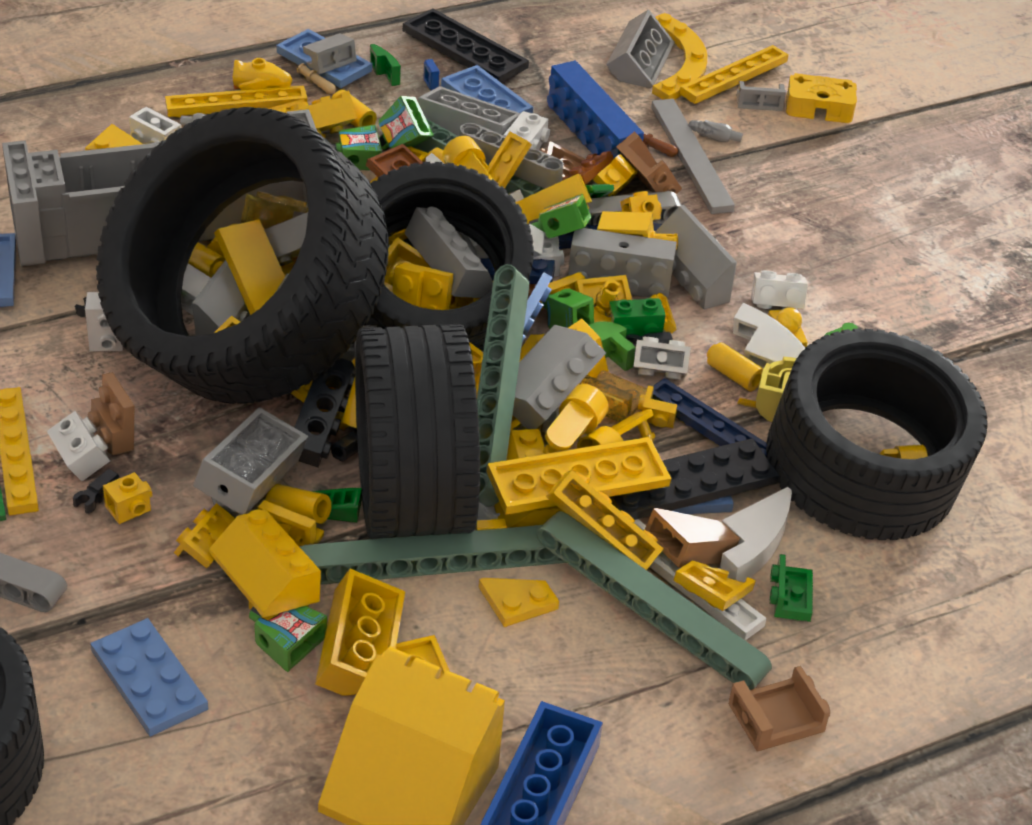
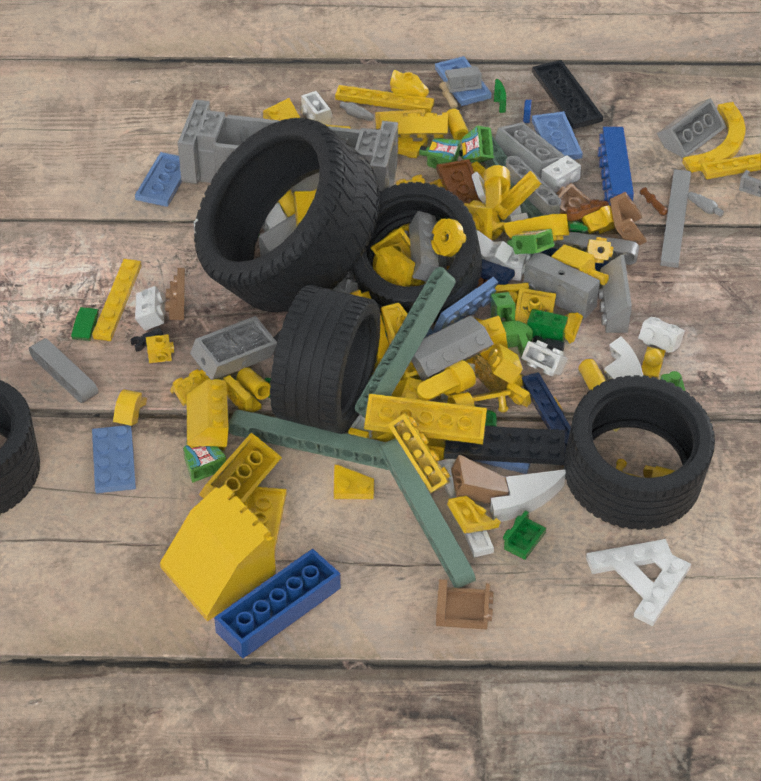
camera: 30 degrees right, 5 degrees up
none -> yellow brick [113,389,147,426]
none -> yellow plate [431,219,466,257]
none -> yellow hinge [488,343,523,385]
none -> white plate [586,539,691,626]

